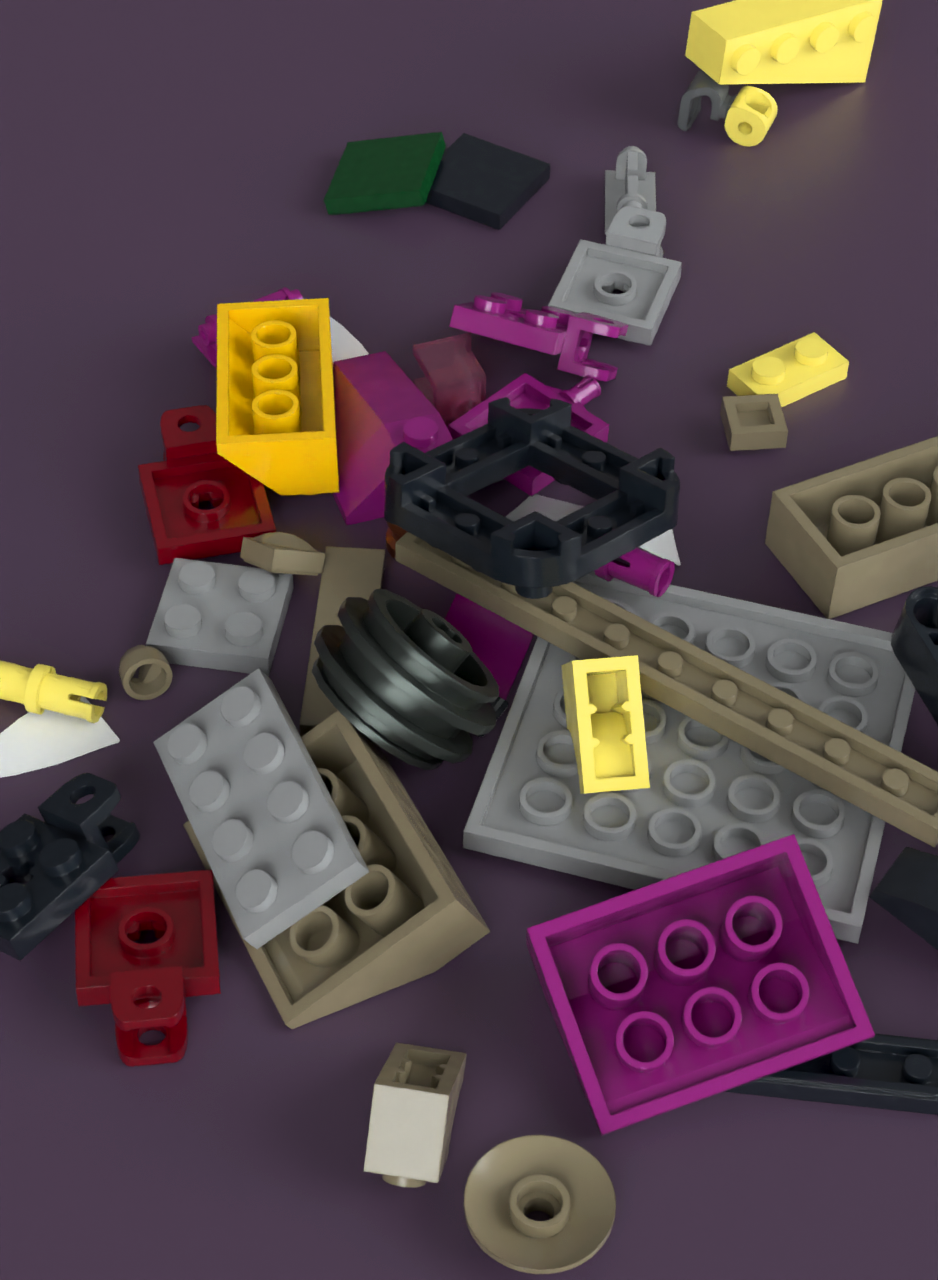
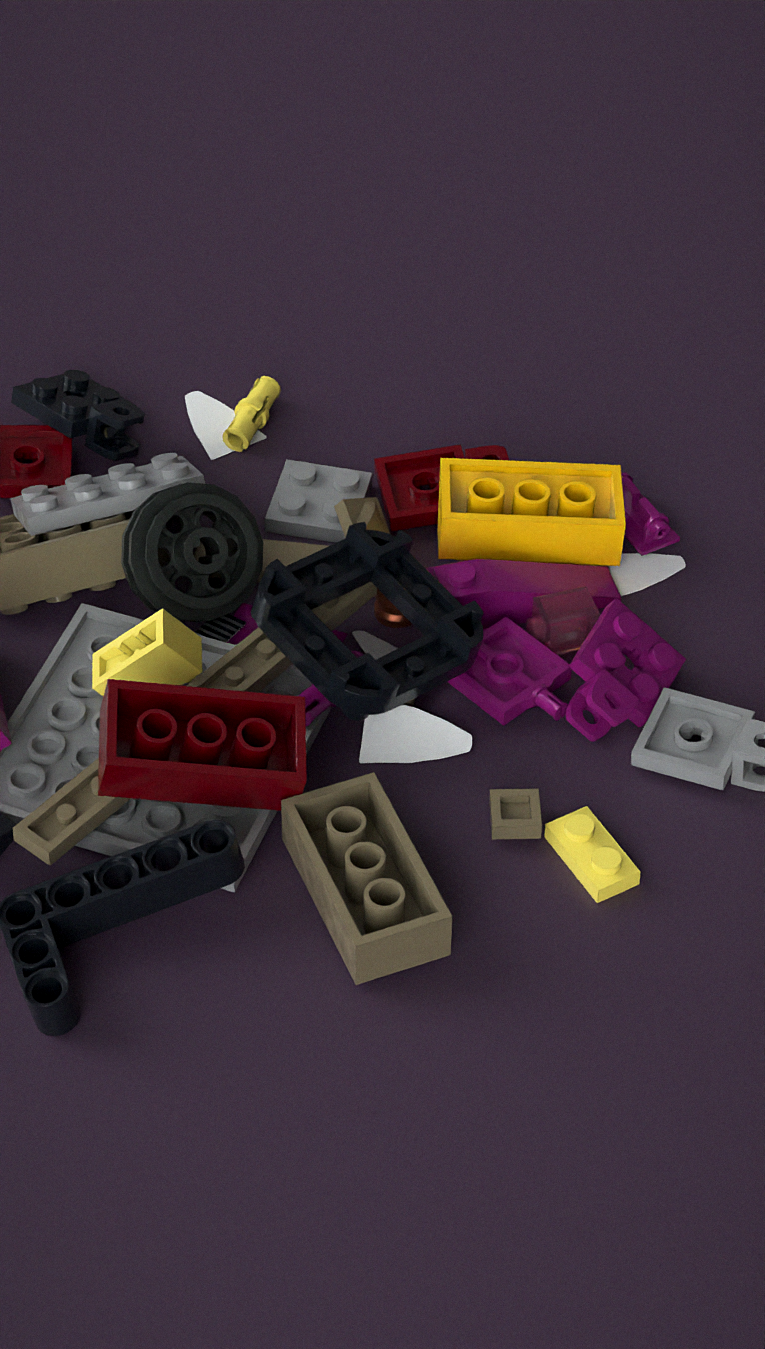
camera: 95 degrees right, 0 degrees up
dark tan hinge [119,645,173,700] -> none
none -> dark red brick [98,679,307,811]

